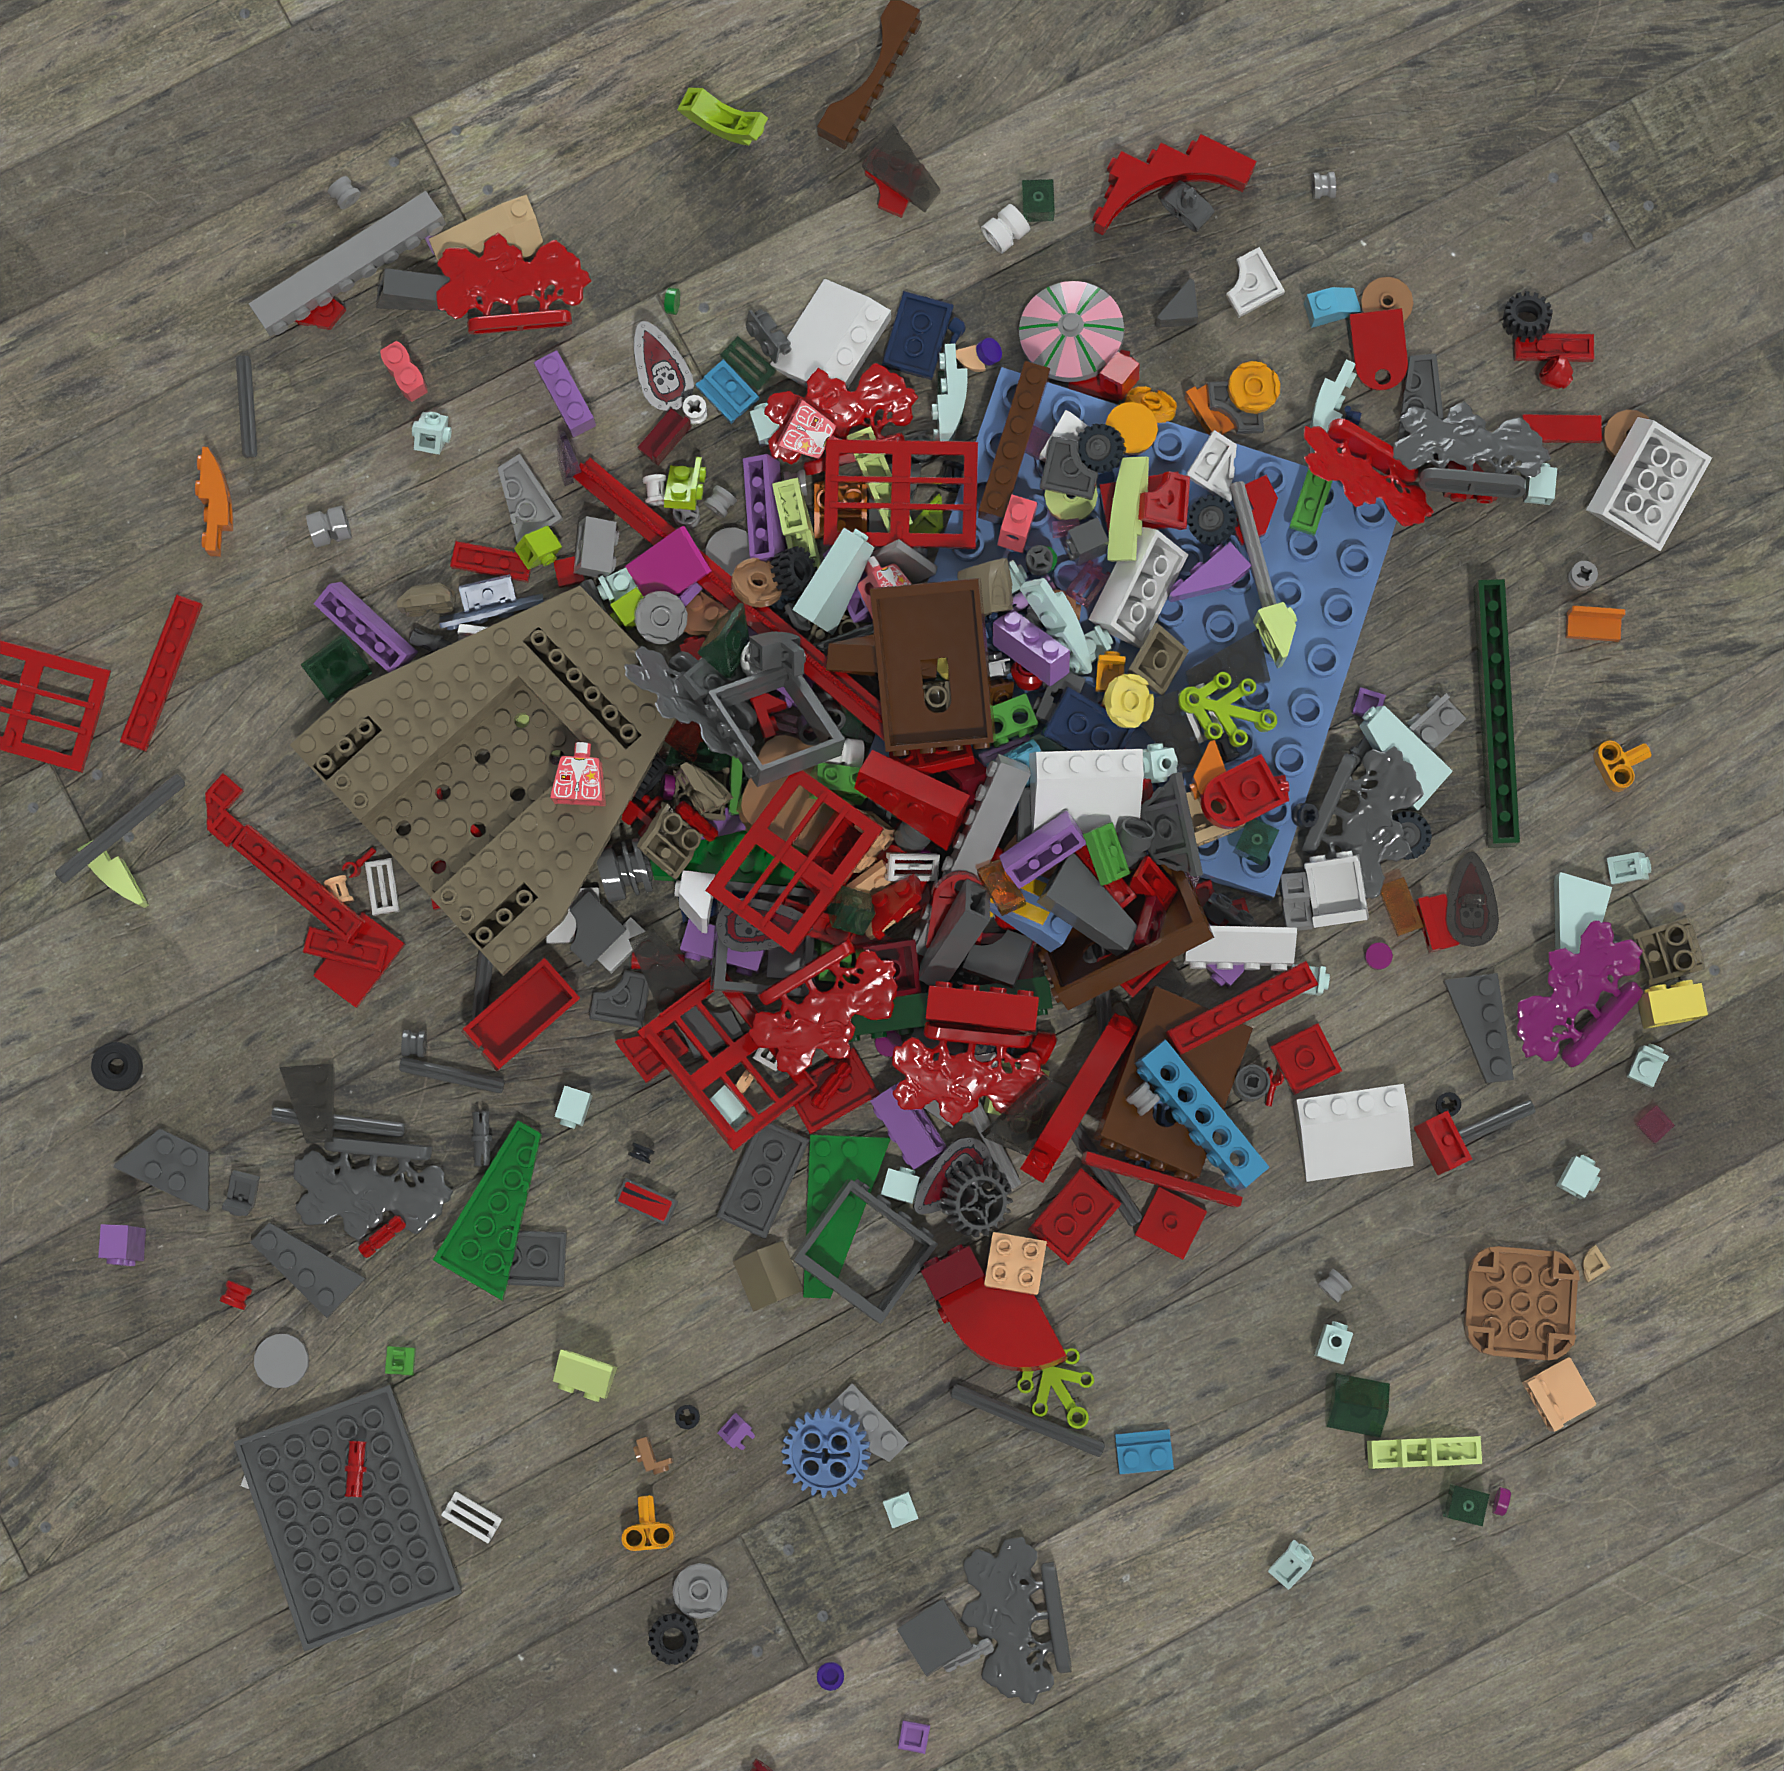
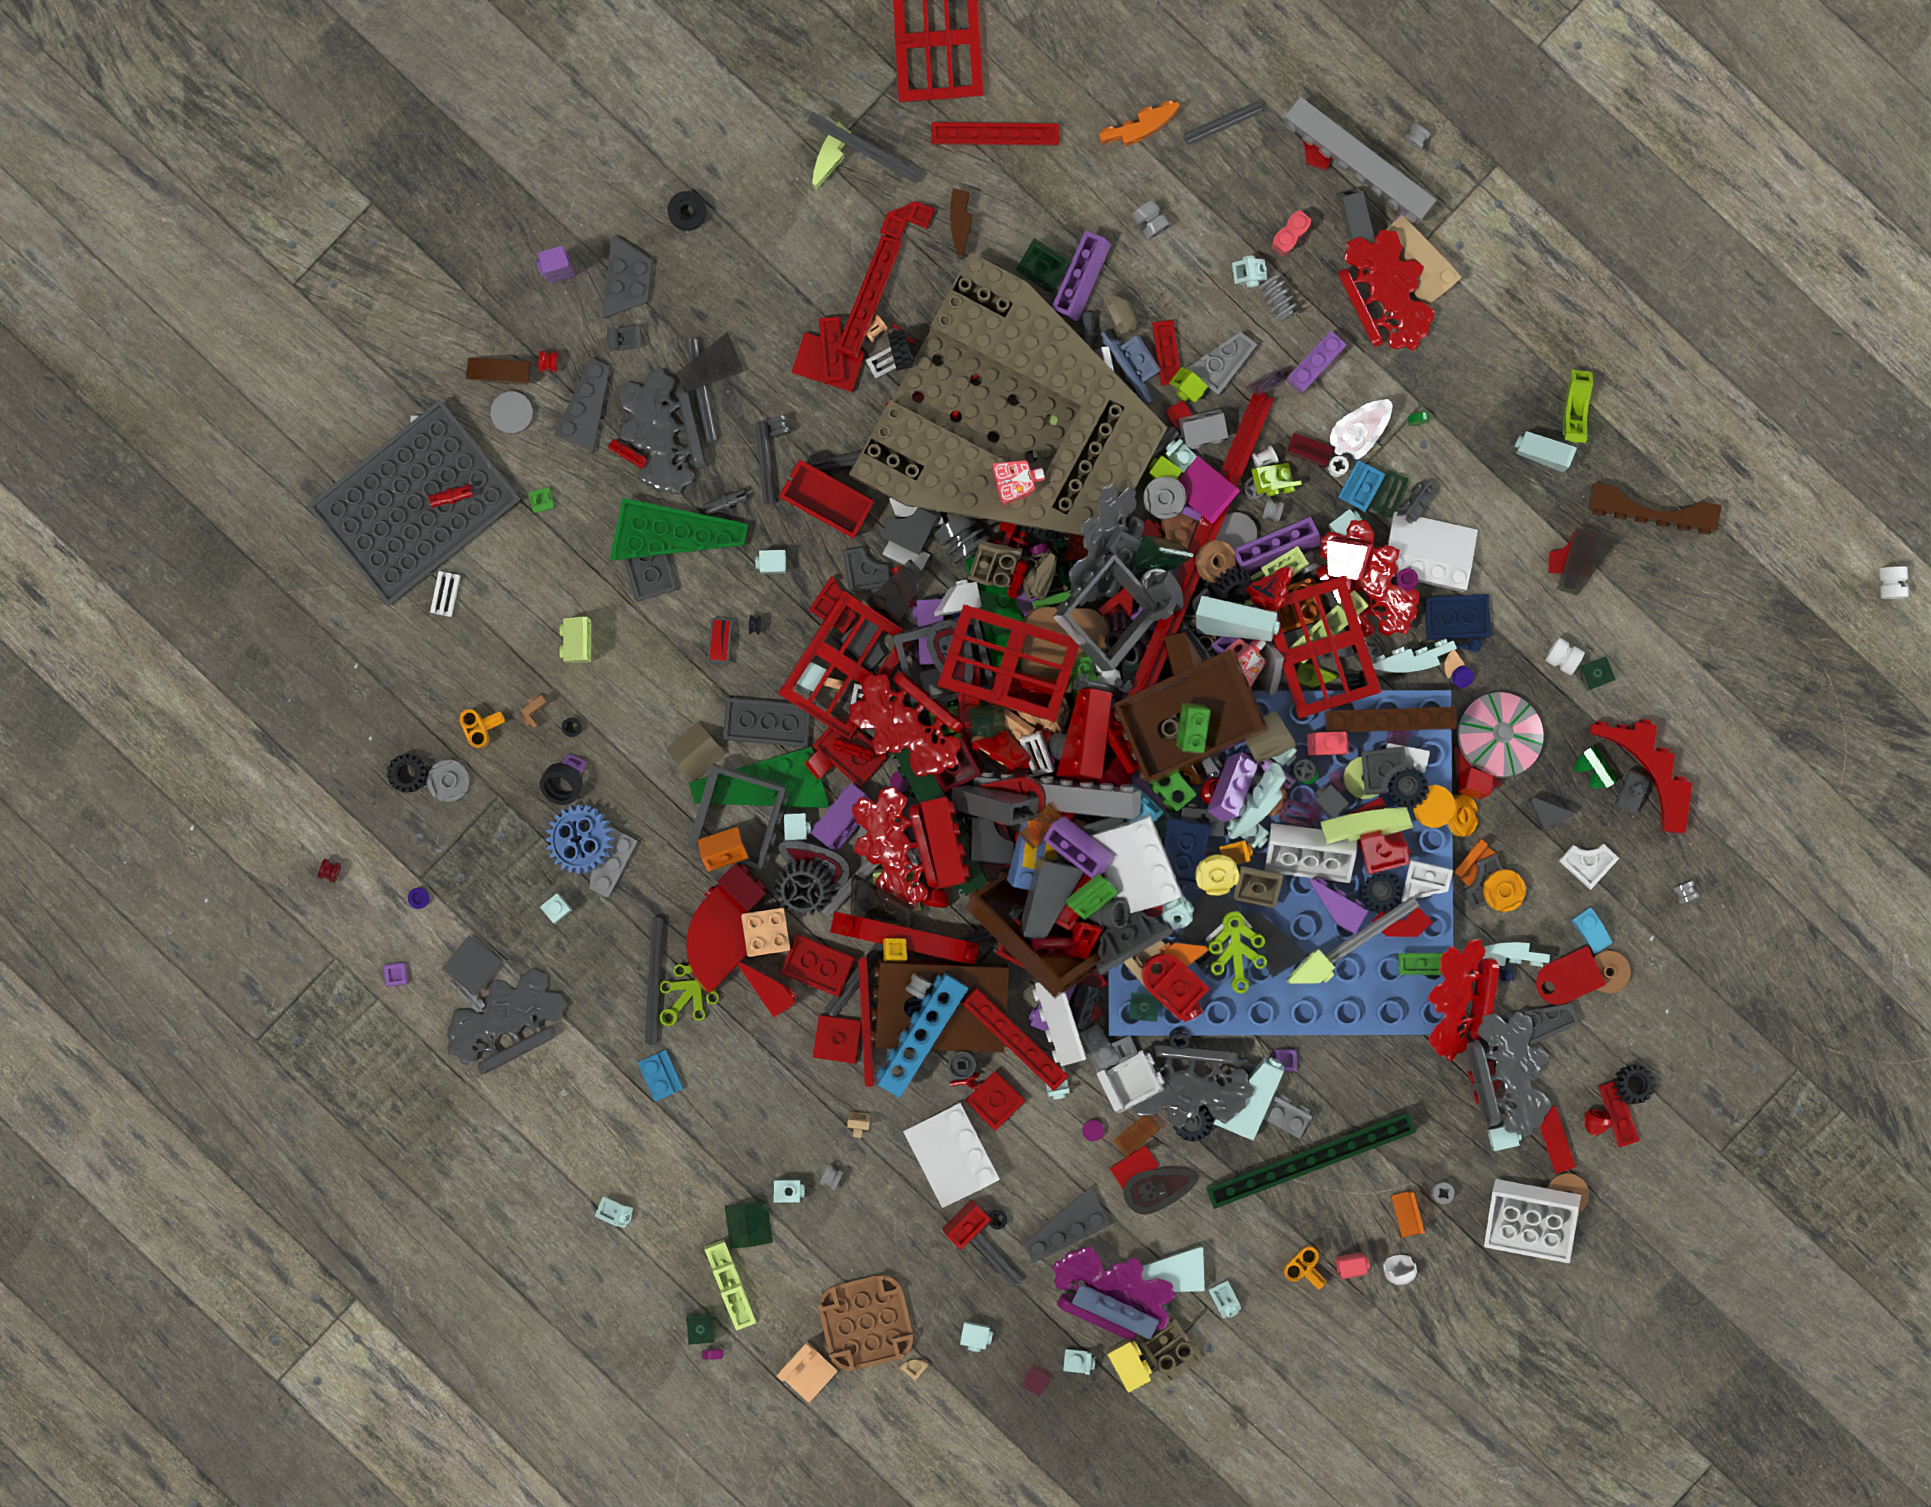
camera: 75 degrees right, 5 degrees up
none -> reddish brown slope [466,358,531,385]
none -> black tyre [540,763,583,805]
none -> orange panel [698,827,748,872]
none -> red slope [737,962,798,1018]
none -> red tile [804,749,833,779]
none -> tan tile [847,1112,871,1138]
none -> yellow tile [883,939,907,962]
none -> black tyre [887,330,913,371]
none -> reddish brown slope [950,188,973,259]
none -> sand blue bracket [1072,1284,1159,1339]
none -> dark grey bar [1073,674,1132,703]
none -> light grey plate [1079,1024,1120,1071]
none -> bright green brick [1176,703,1210,753]
none -> red rock [1246,565,1293,611]
none -> light grey piece [1258,274,1301,322]
none -> coral brick [1335,1252,1370,1280]
none -> white hair [1383,1255,1417,1285]
none -> magenta tile [1397,568,1418,591]
none -> light aqua slope [1514,431,1577,473]
none -> green tile [1573,744,1618,789]

